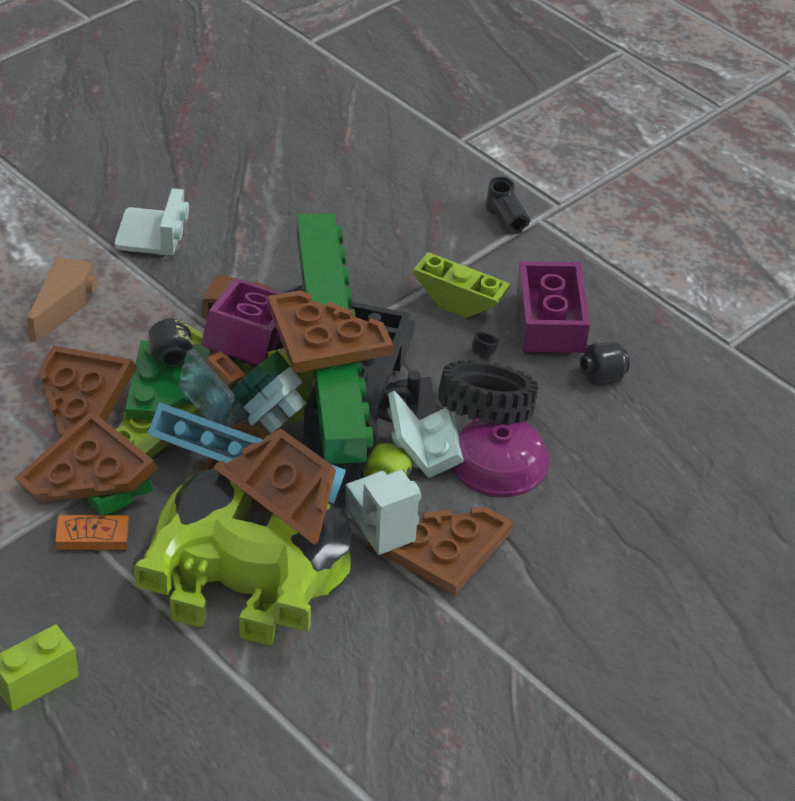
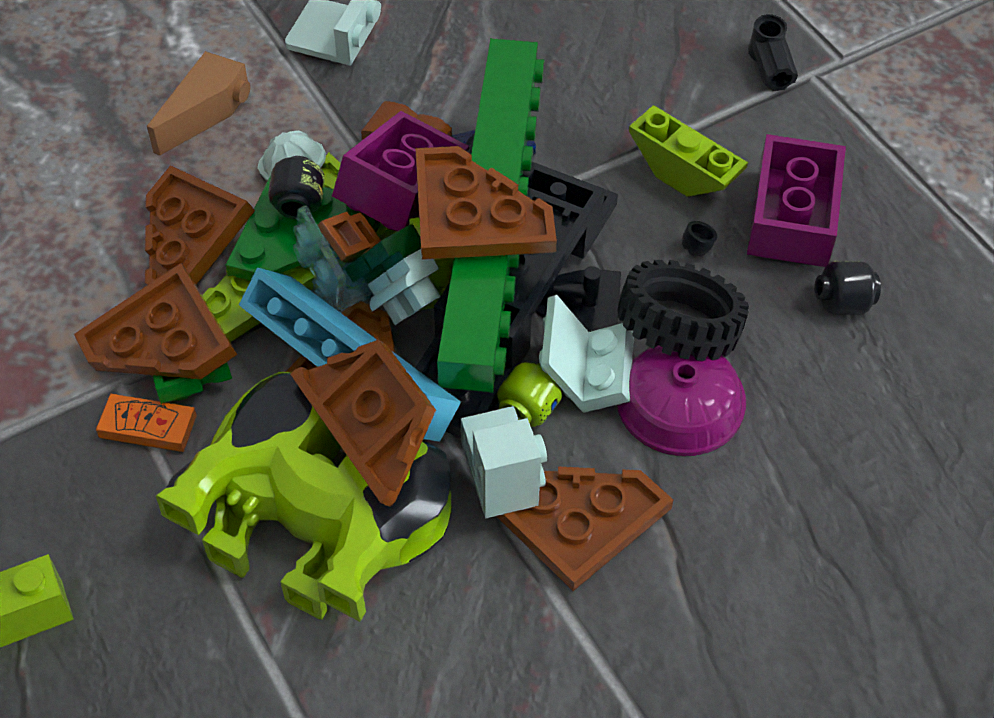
camera: 15 degrees right, 10 degrees up
none -> light aqua piece [257,130,326,182]

